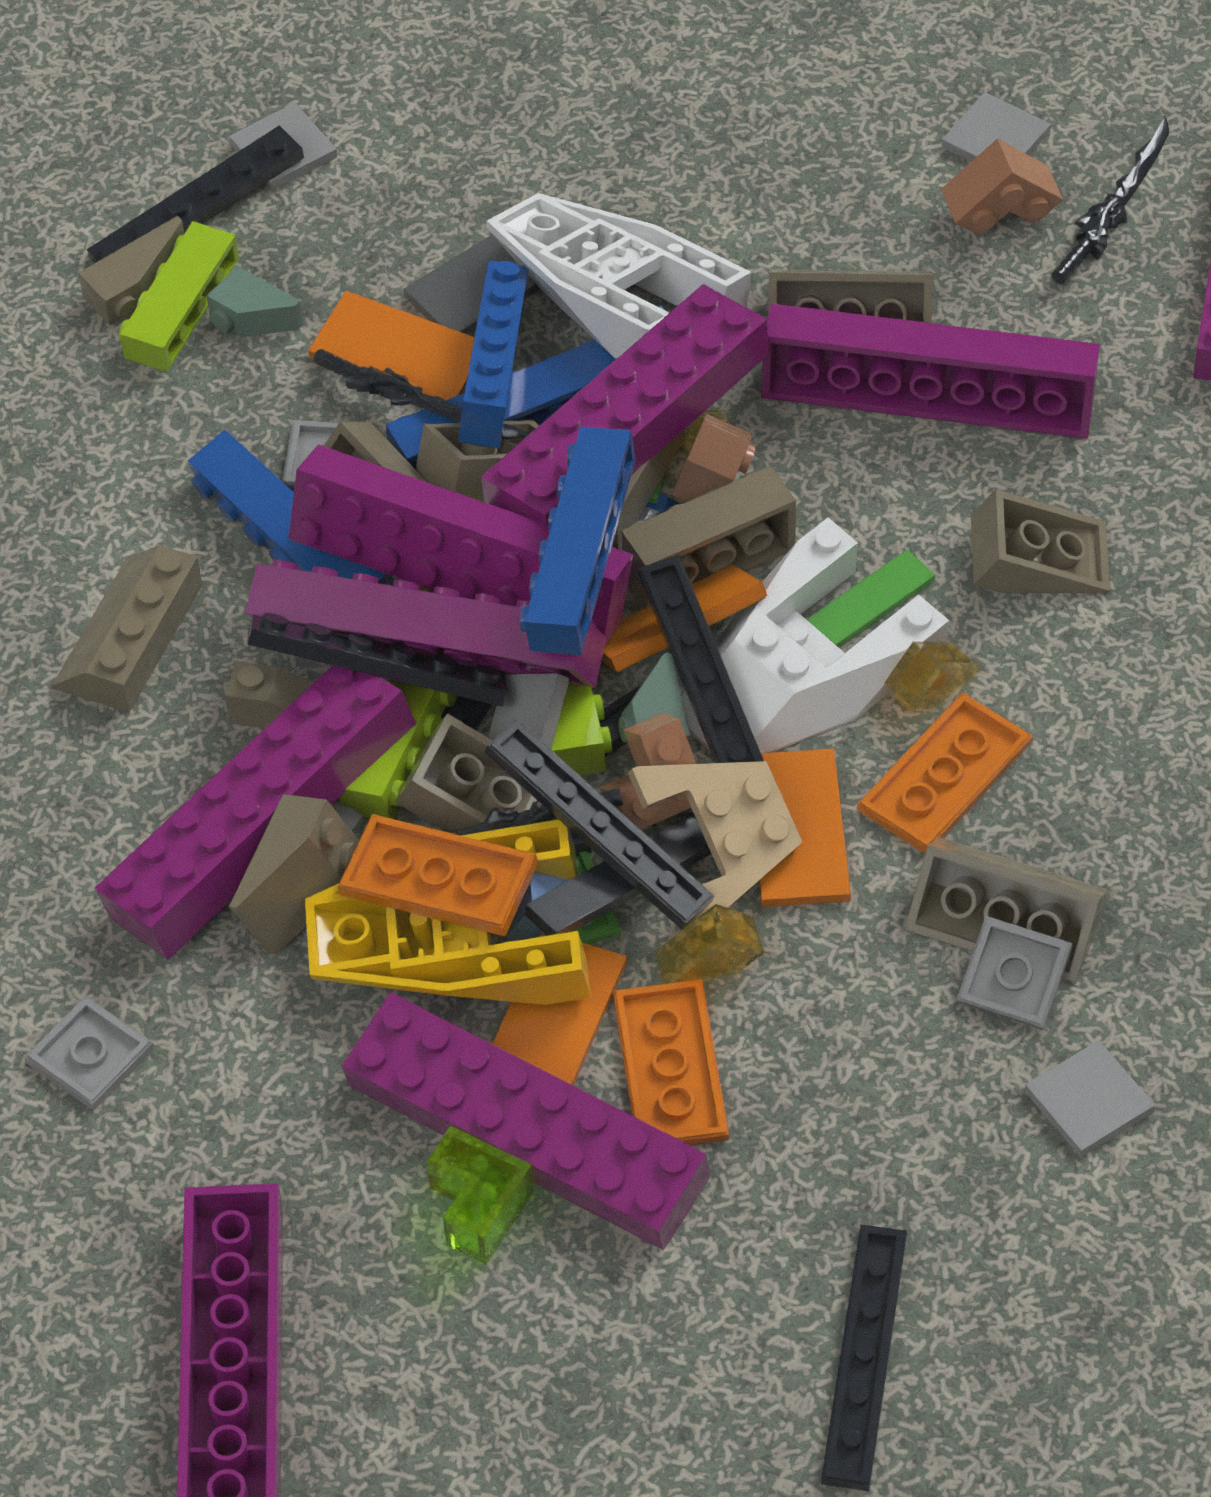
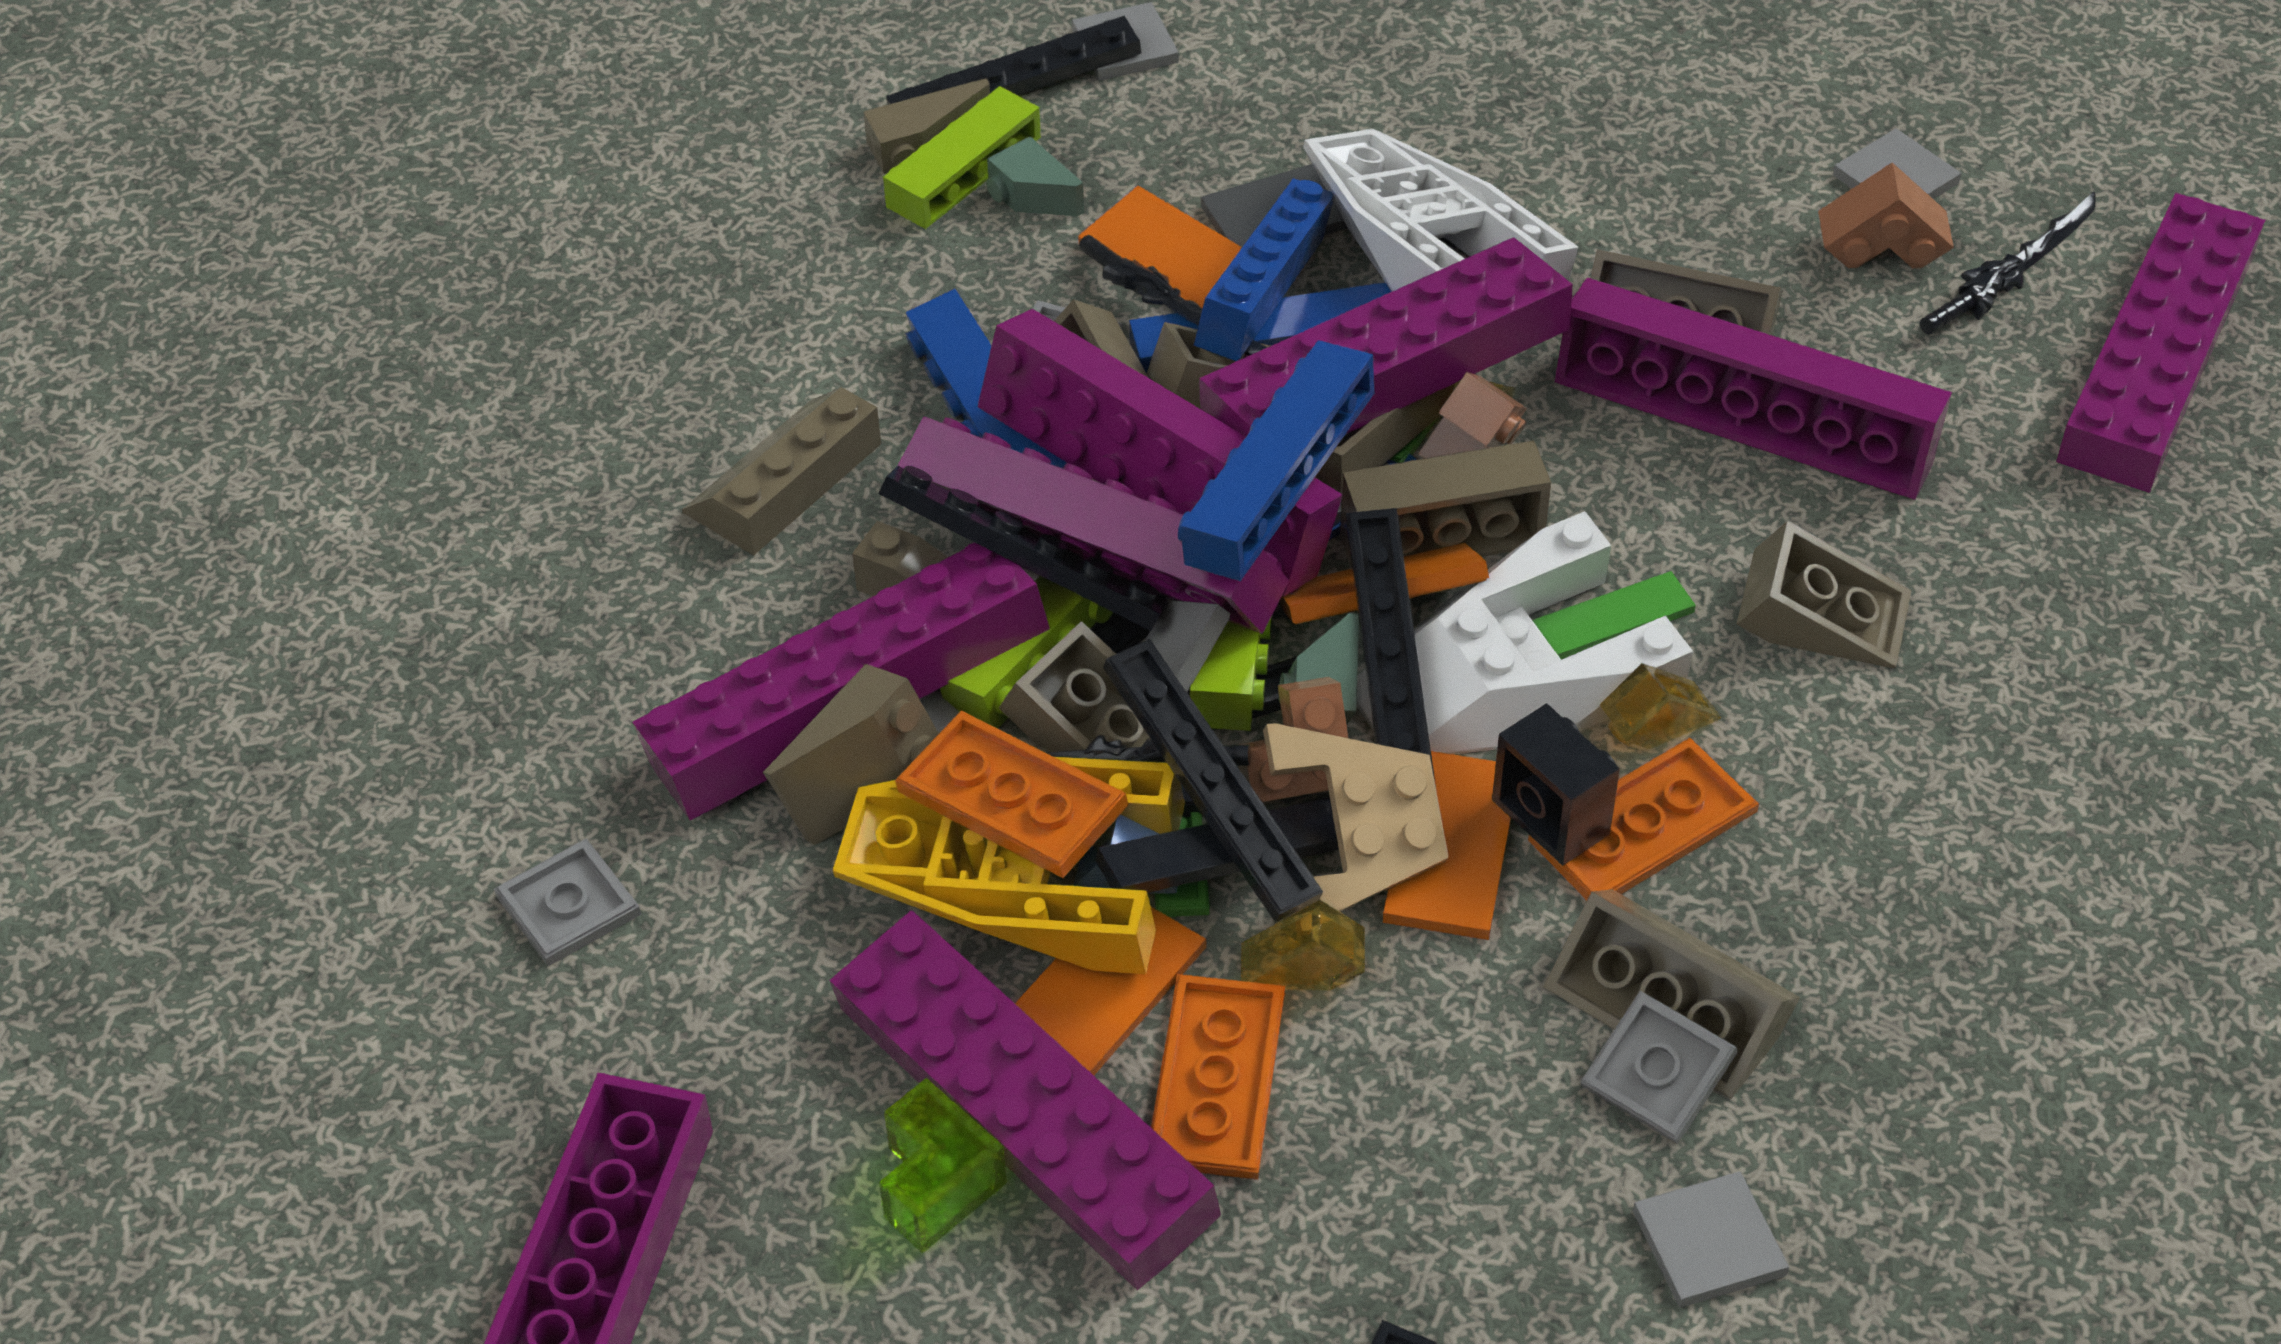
camera: 15 degrees right, 5 degrees down
none -> black brick [1492,703,1620,866]

